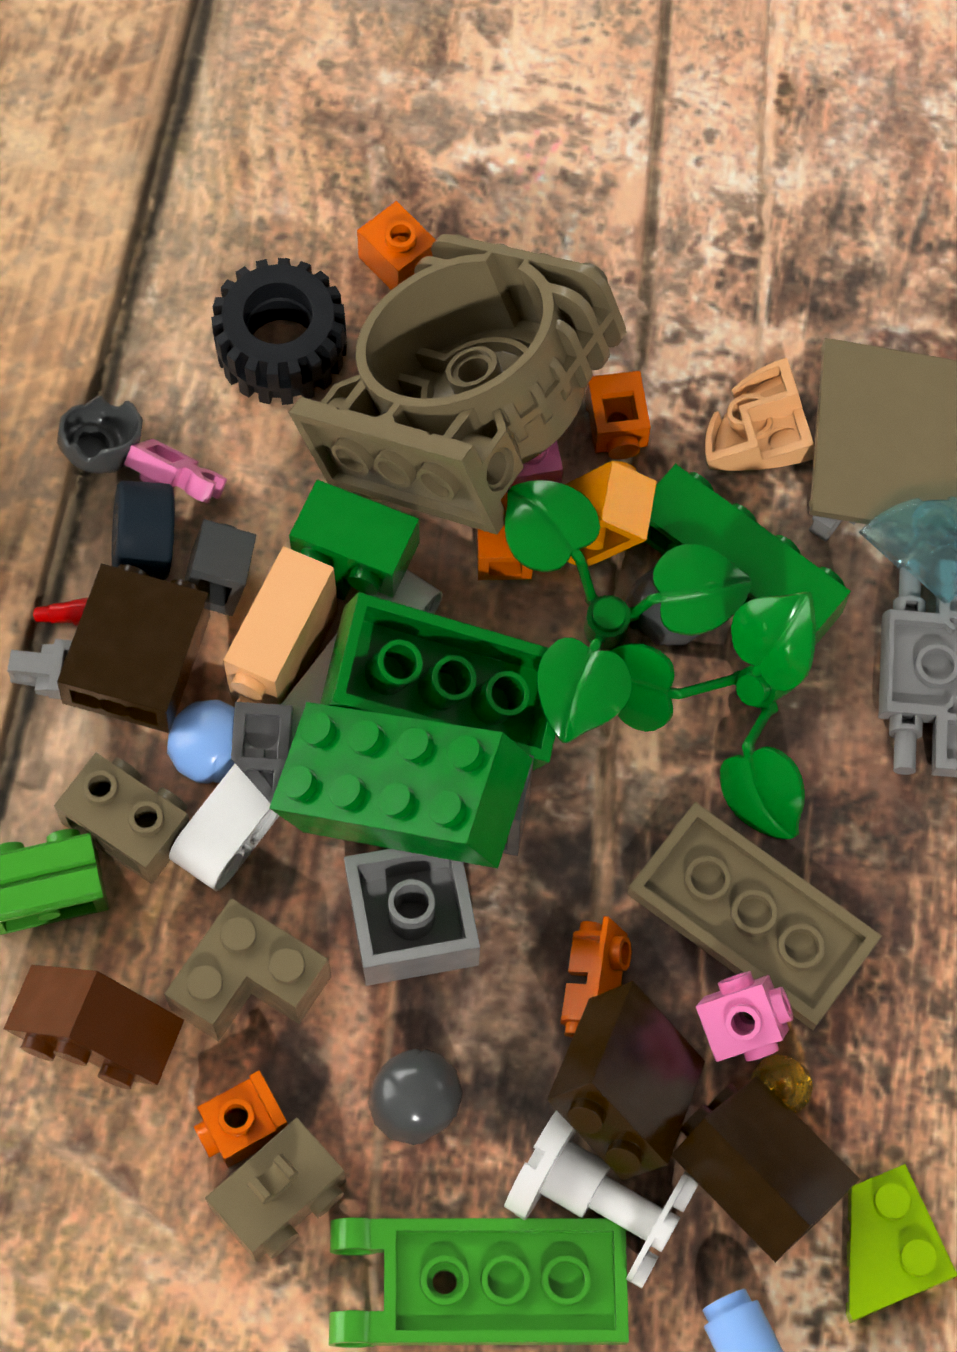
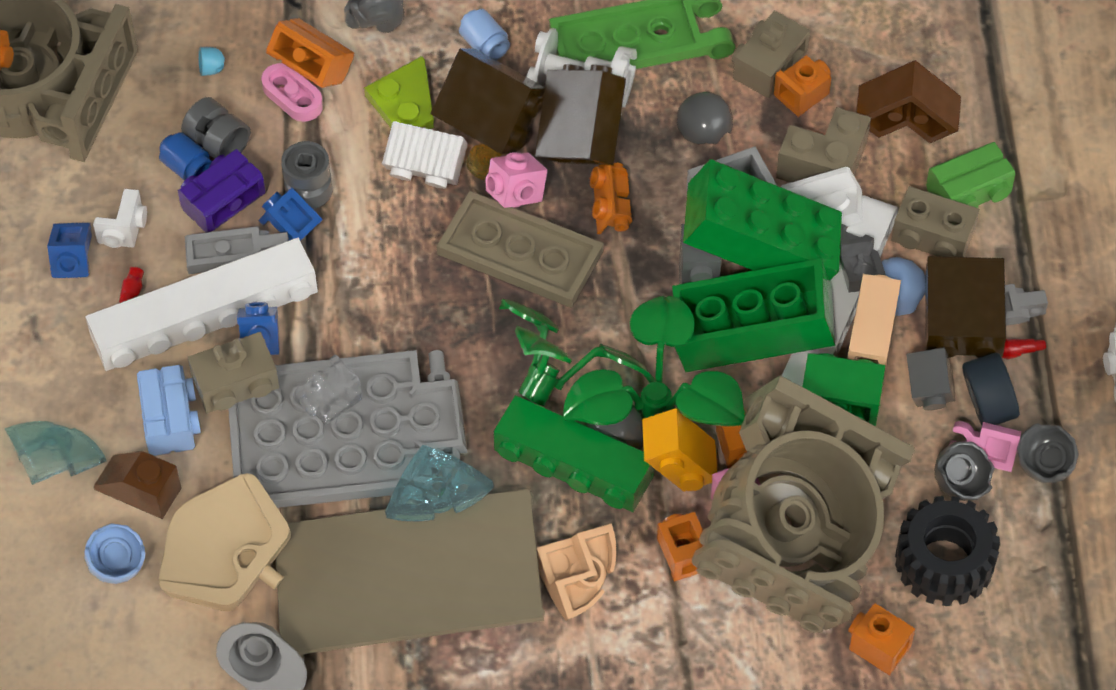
camera: 170 degrees right, 10 degrees down
none -> white brick [382,121,468,189]
none -> white bracket [781,167,862,227]
none -> dark grey hair [934,441,995,501]

